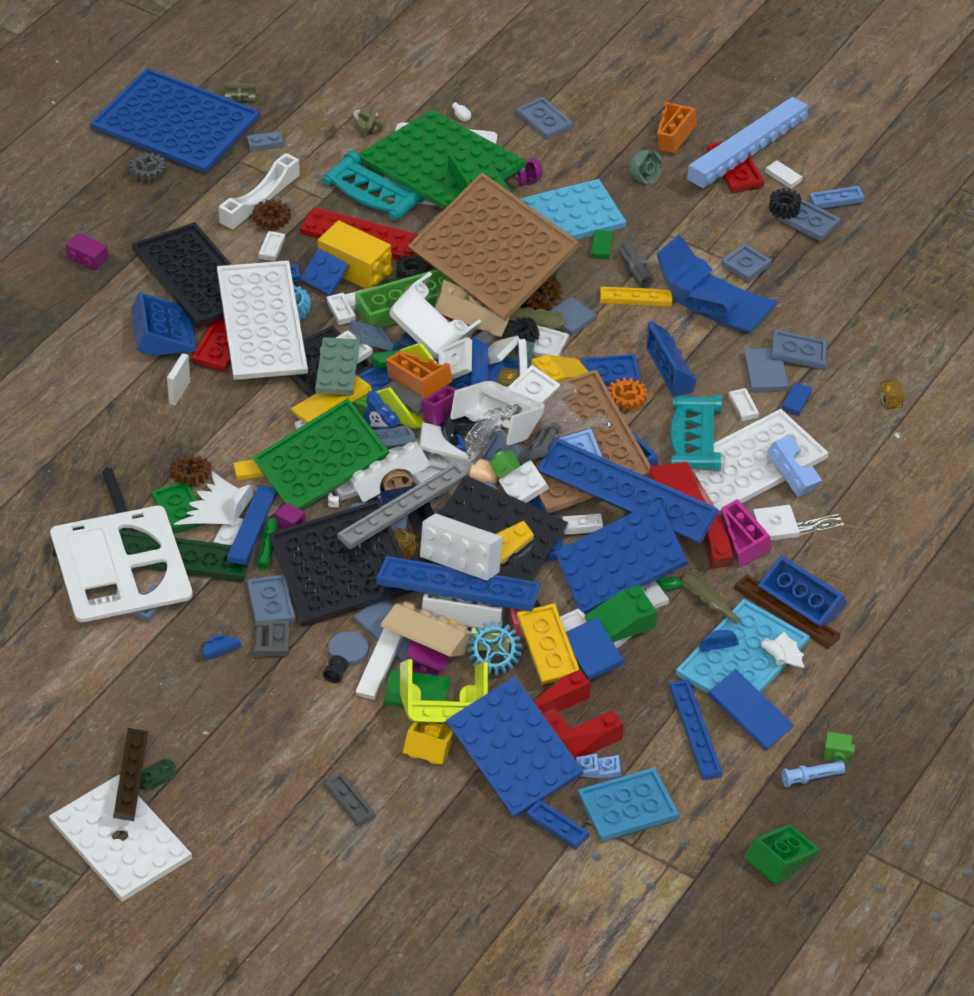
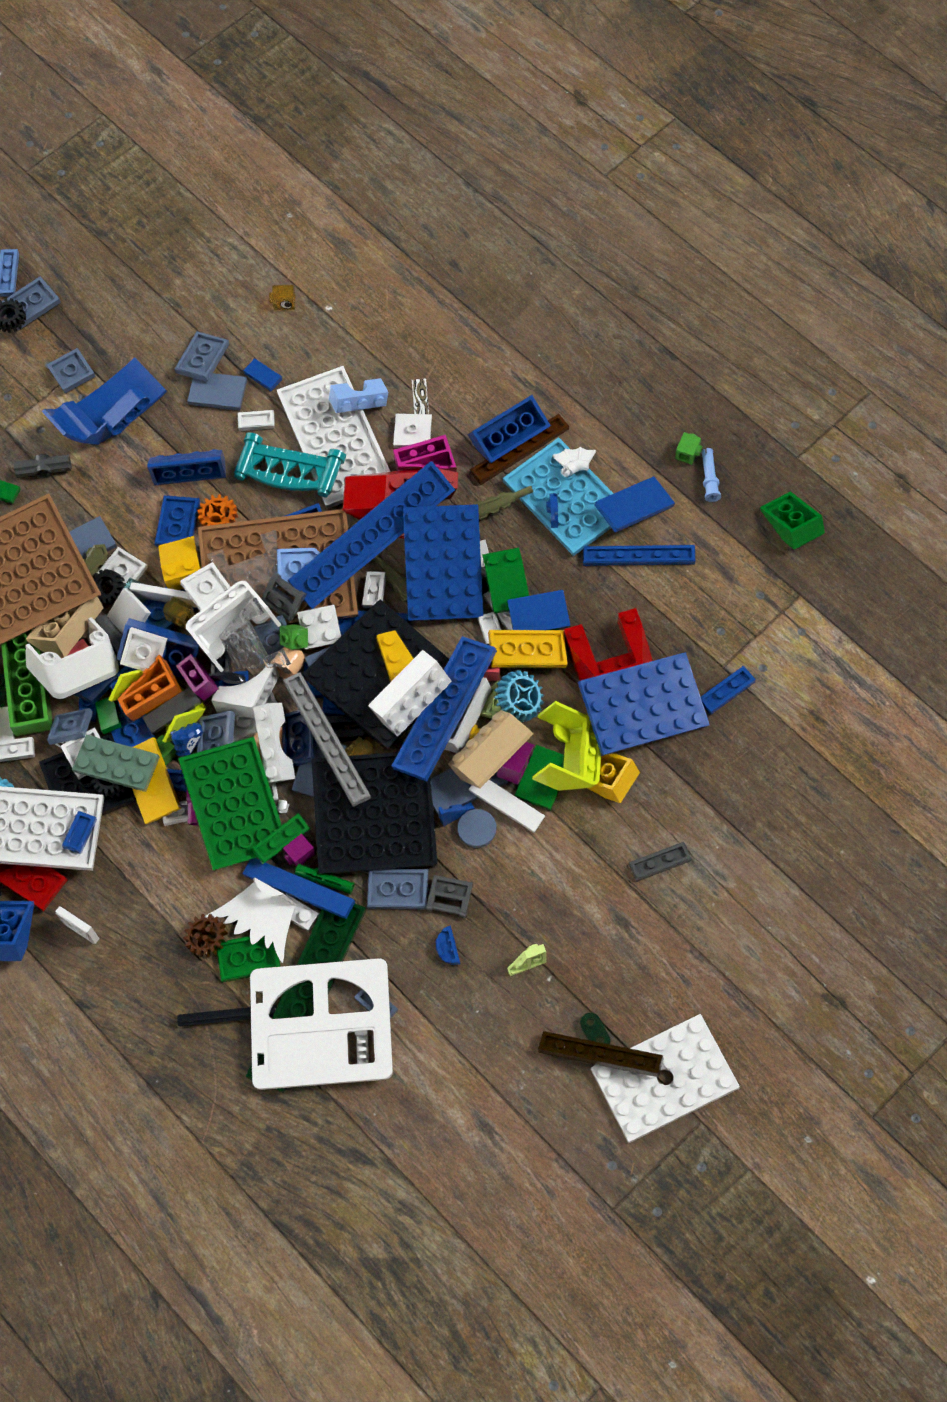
camera: 70 degrees left, 20 degrees up
yellow tile [234,460,265,481] -> none
black wheel [323,655,349,683] -> none
light blue slope [576,754,622,778] -> none
dark azure plate [577,767,679,842] -> none
yellow tile [600,287,672,307] -> none
none -> blue tile [62,811,97,854]
none -> green tile [251,813,310,864]
none -> blue tile [438,802,475,827]
none -> yellowish green wing [507,944,546,976]

